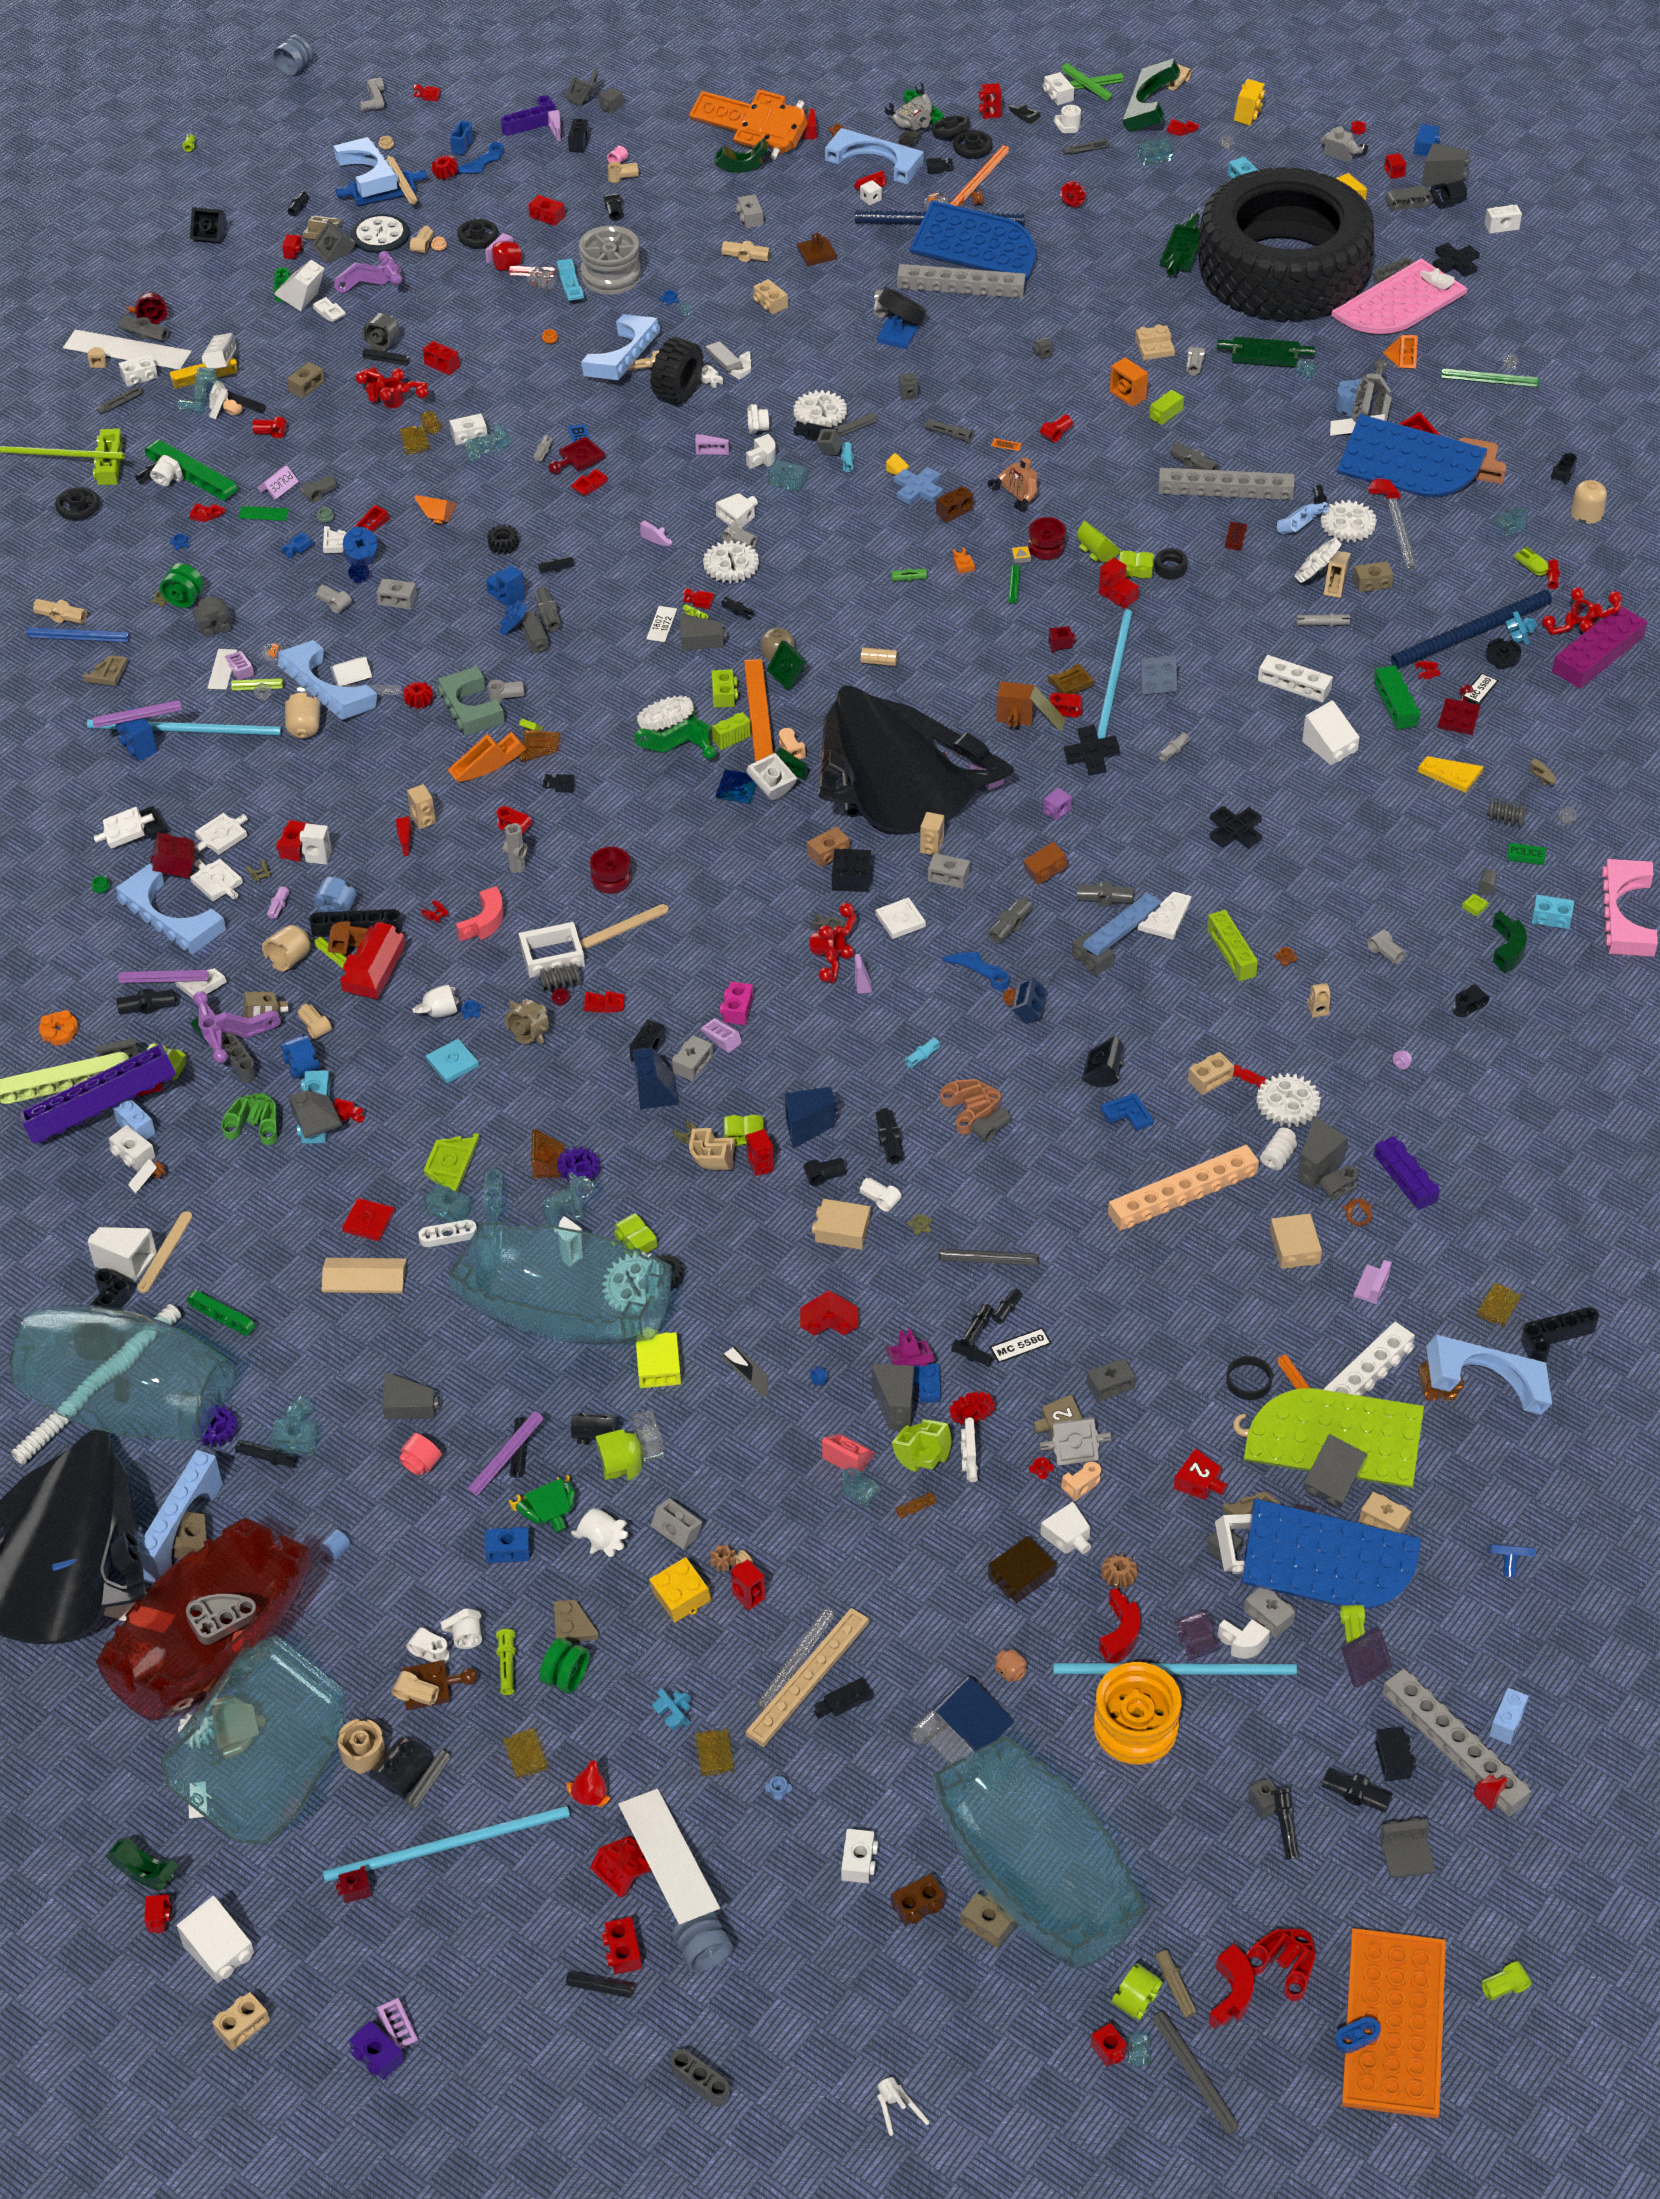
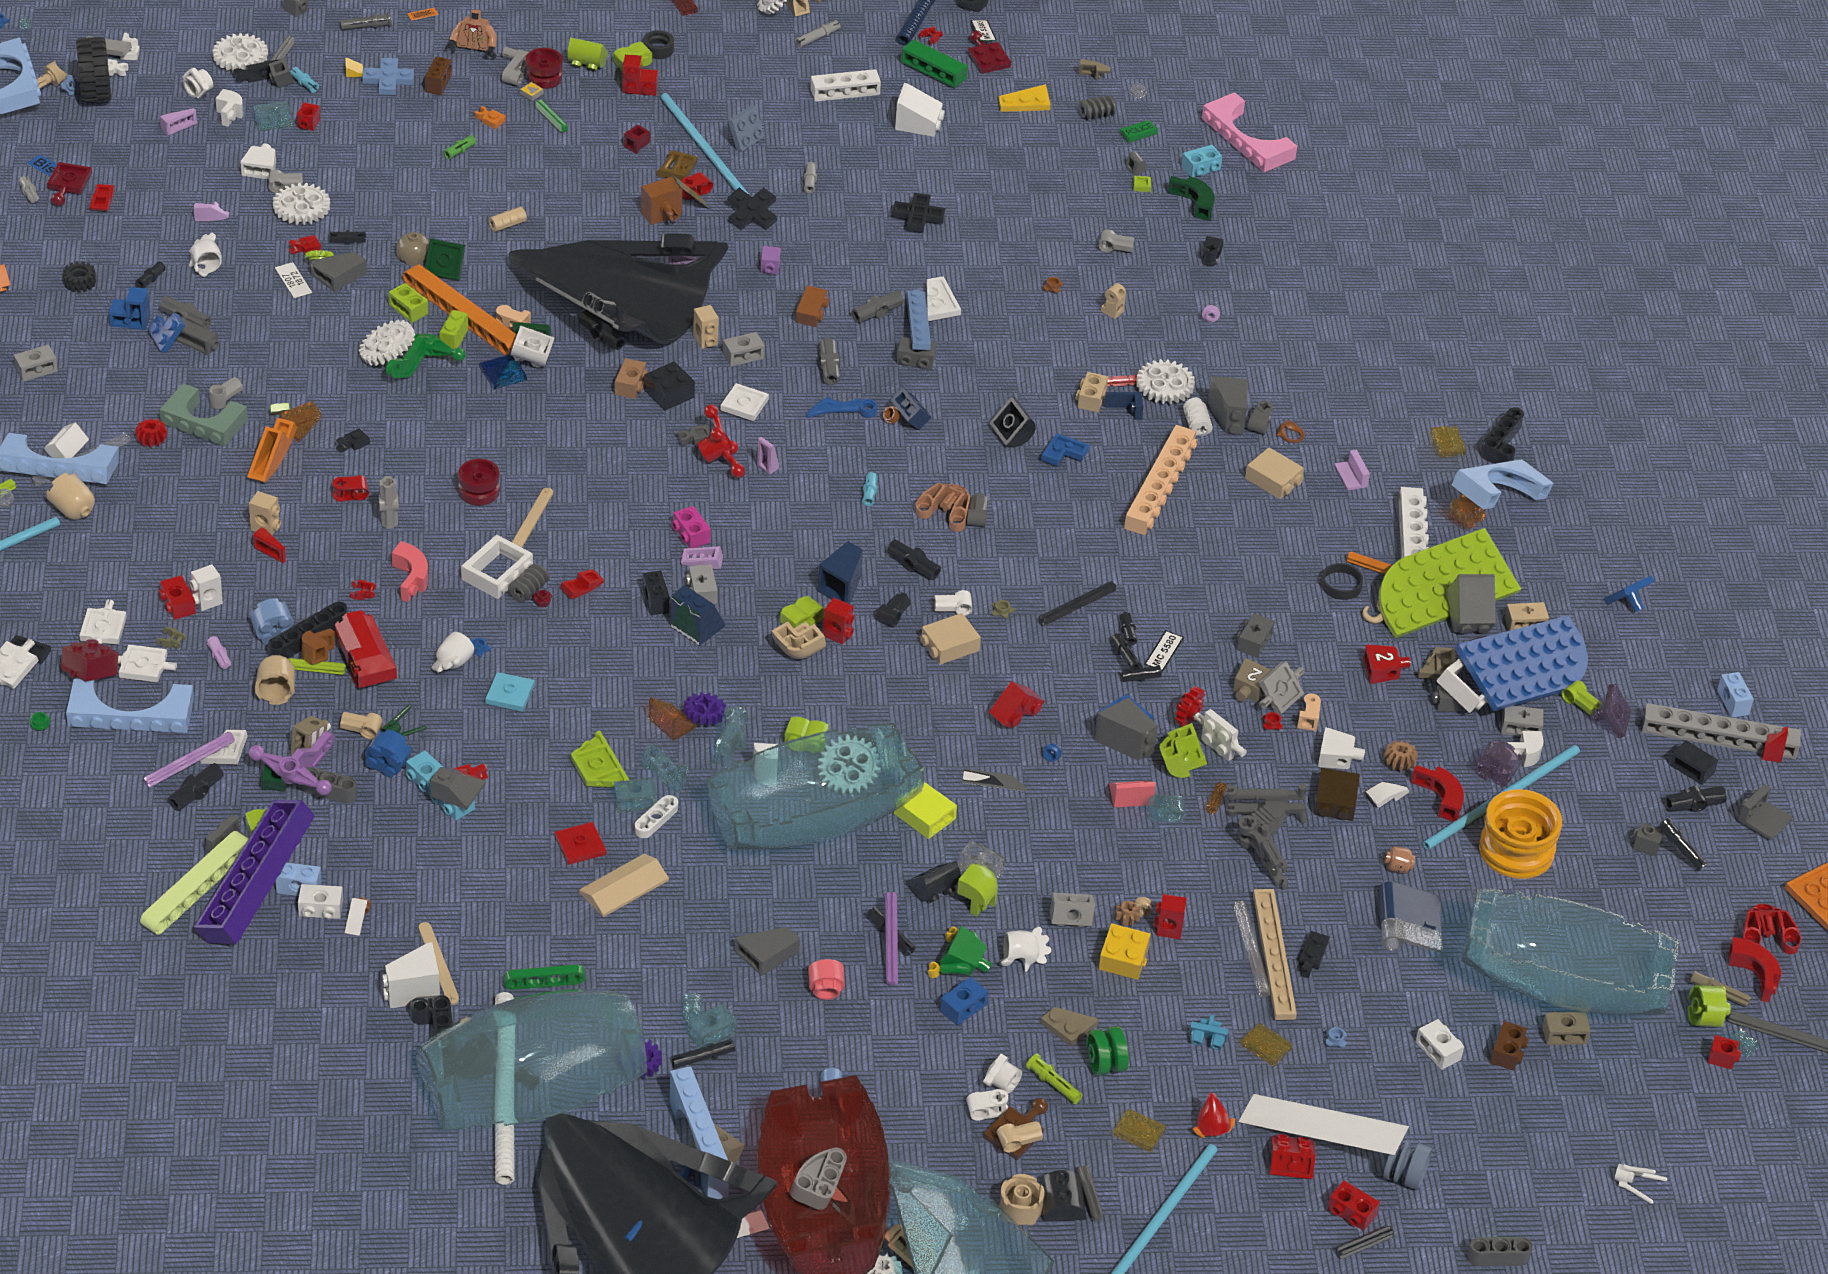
camera: 45 degrees left, 5 degrees down
orange plate [39,1010,78,1046] -> none
bright green connector [221,1093,278,1145] -> none
dark tan brick [505,999,549,1044] -> none
olive piece [673,1121,697,1145] -> none
magenta plate [886,1328,934,1366] -> none
lime brick [1207,910,1258,982] -> none
dark purple brick [1374,1136,1440,1210] -> none
none -> white piece [189,233,222,277]
none -> red brick [297,102,321,131]
none -> dark green plant [380,704,427,736]
none -> light grey beam [502,46,529,86]
none -> dark blue bracket [1104,392,1144,420]
none -> dark grey piece [1227,783,1307,890]
none -> white slope [1366,782,1409,808]

